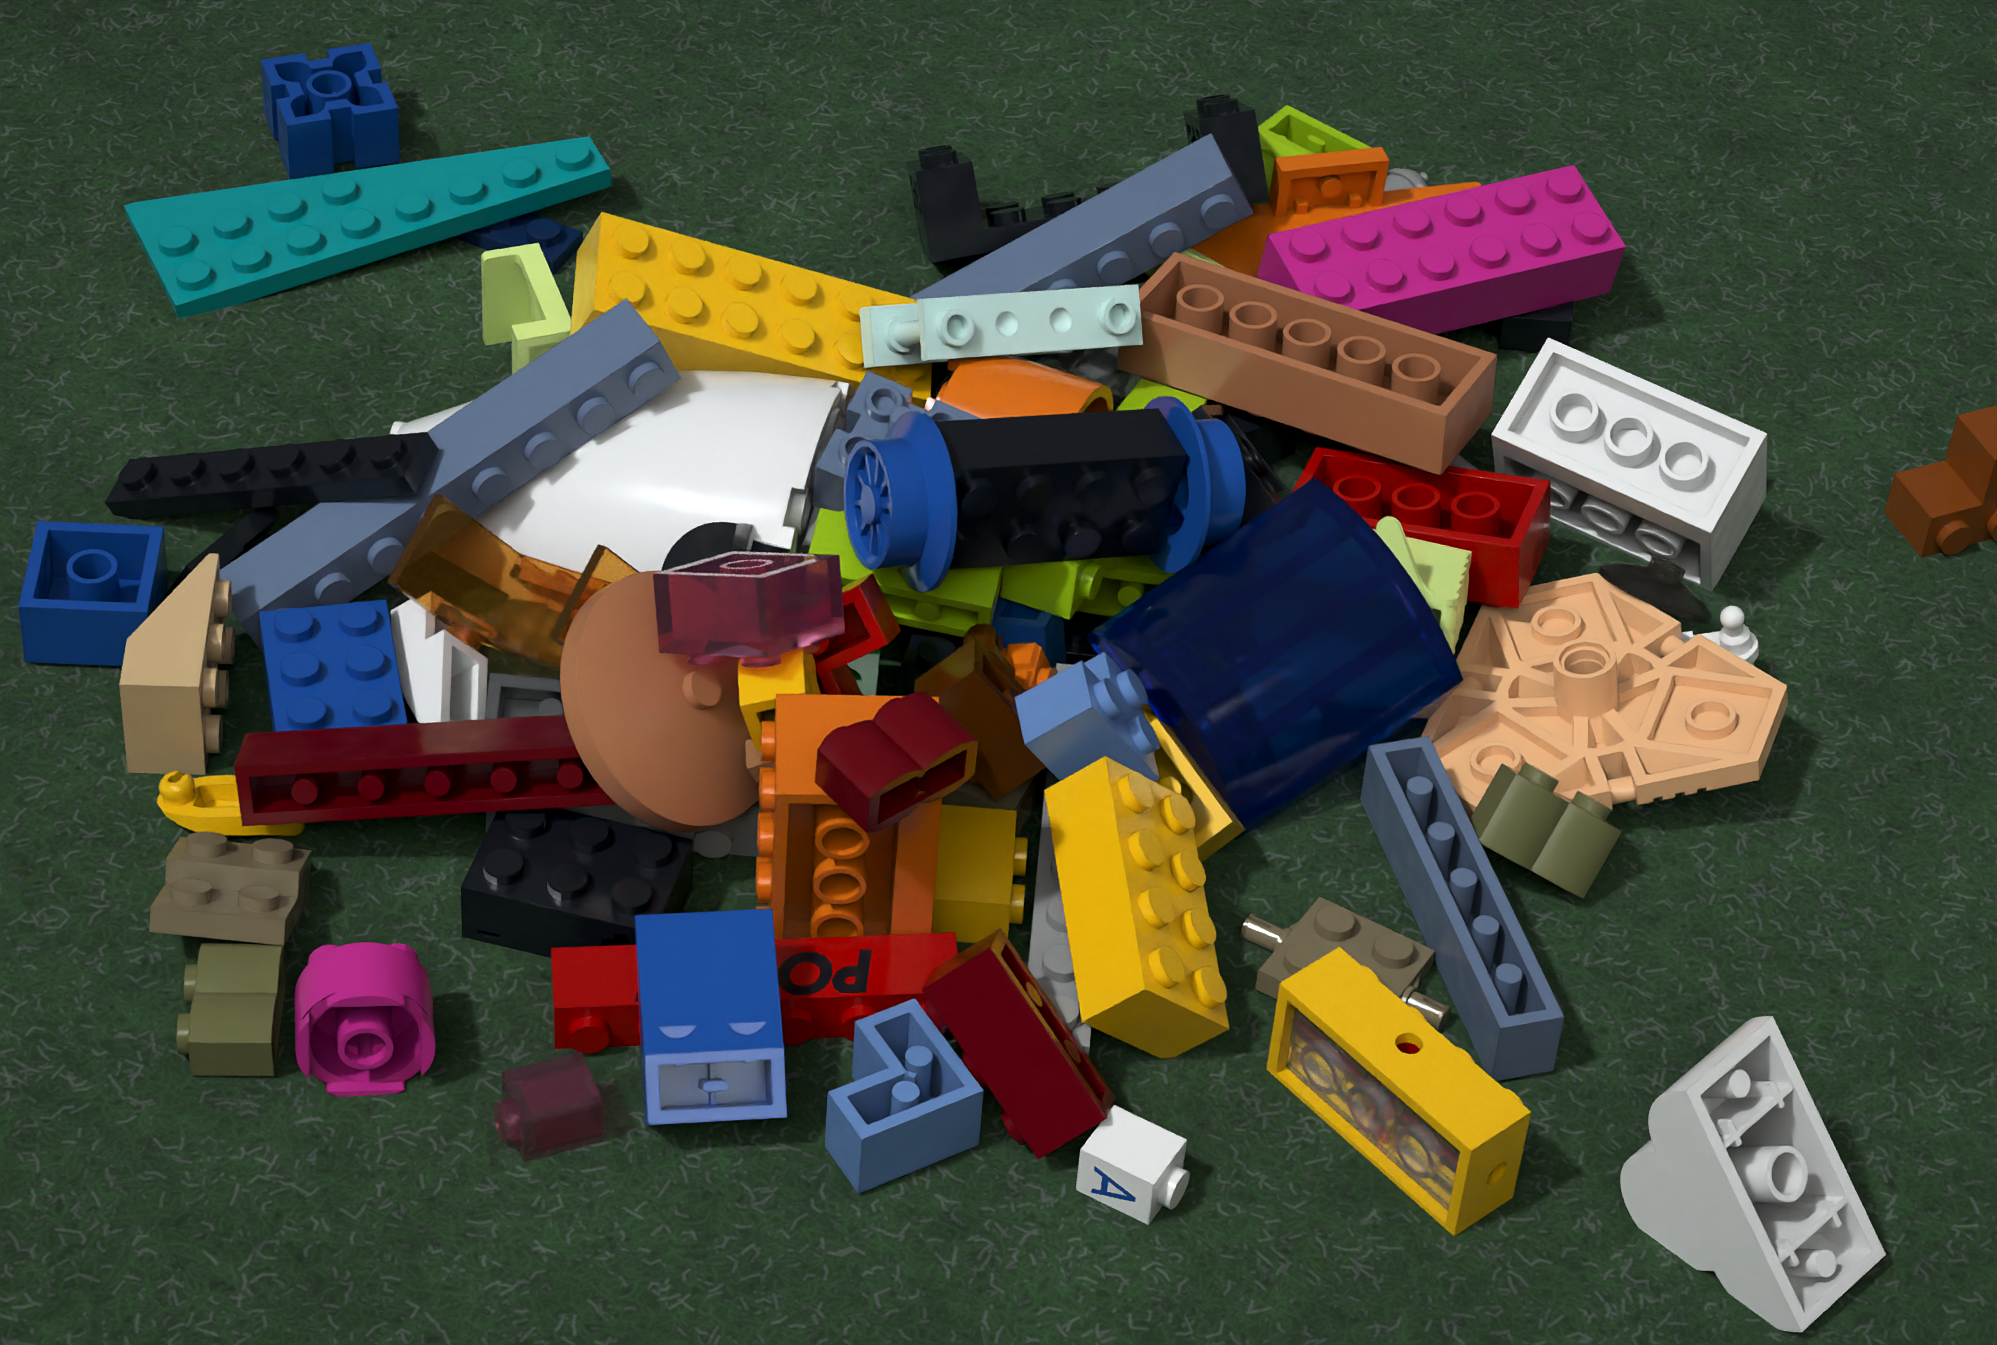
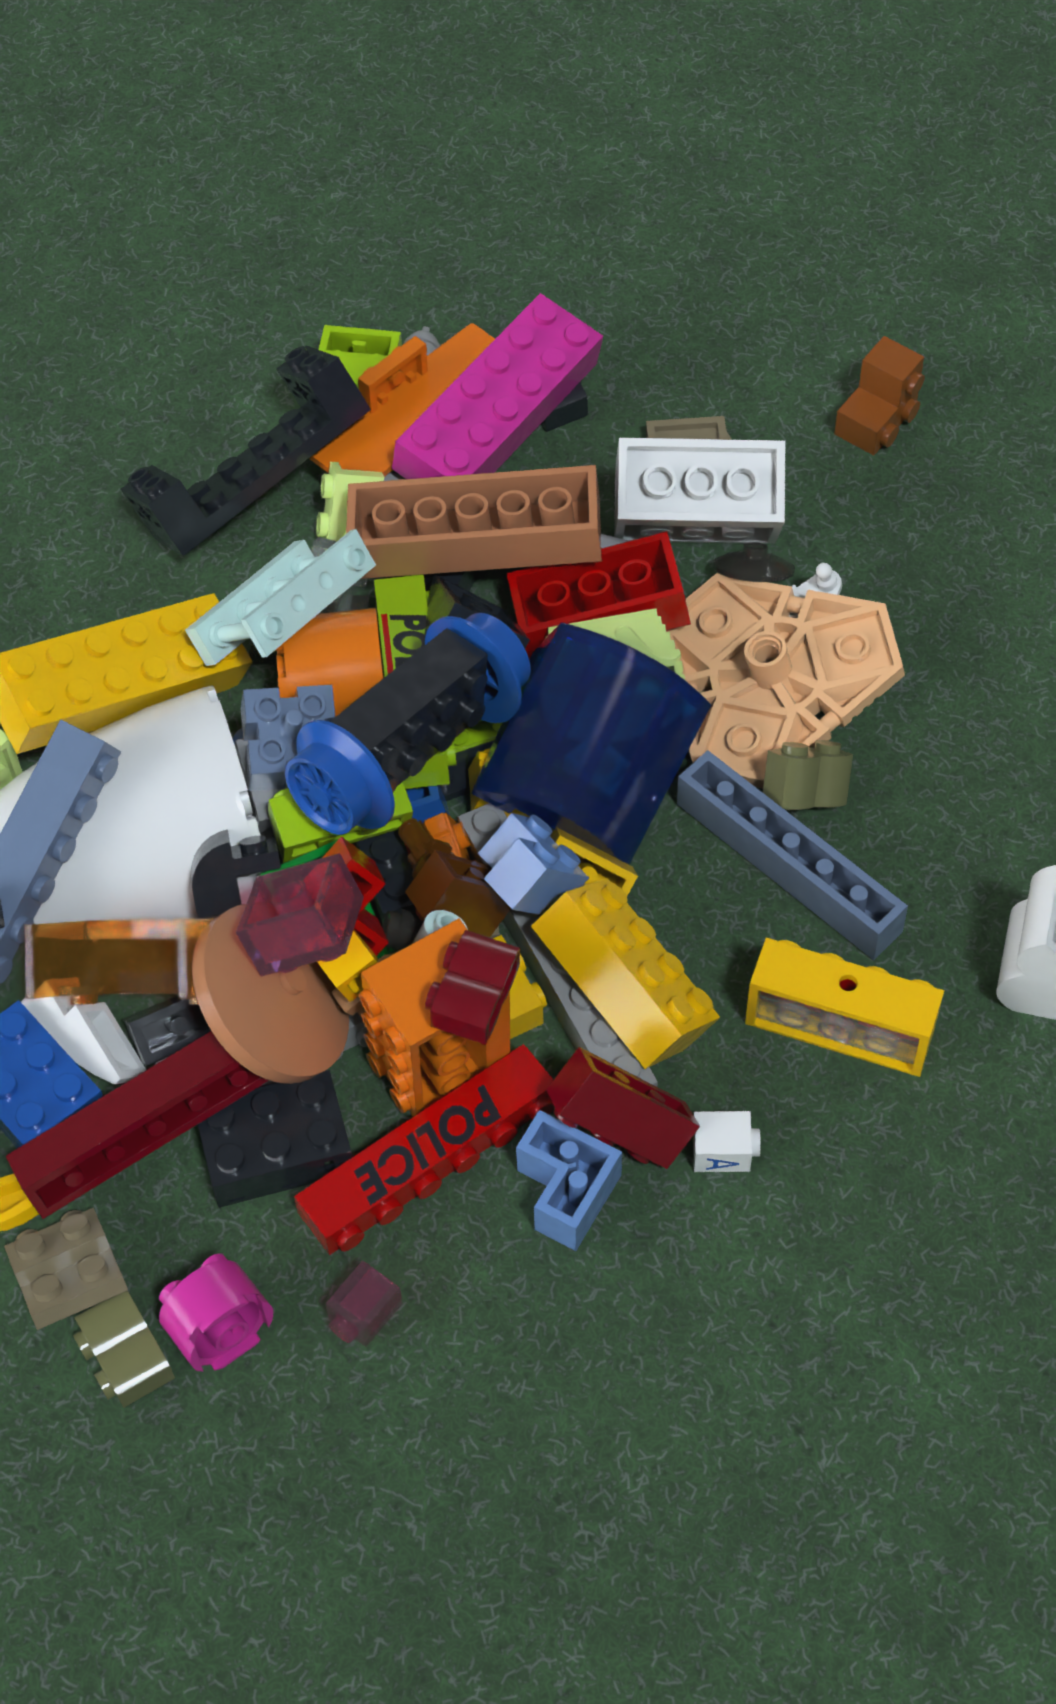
camera: 25 degrees left, 15 degrees up
blue slope [634,909,787,1125] -> none
sand blue brick [909,133,1254,376] -> none
dark tan plate [1240,897,1452,1032] -> none

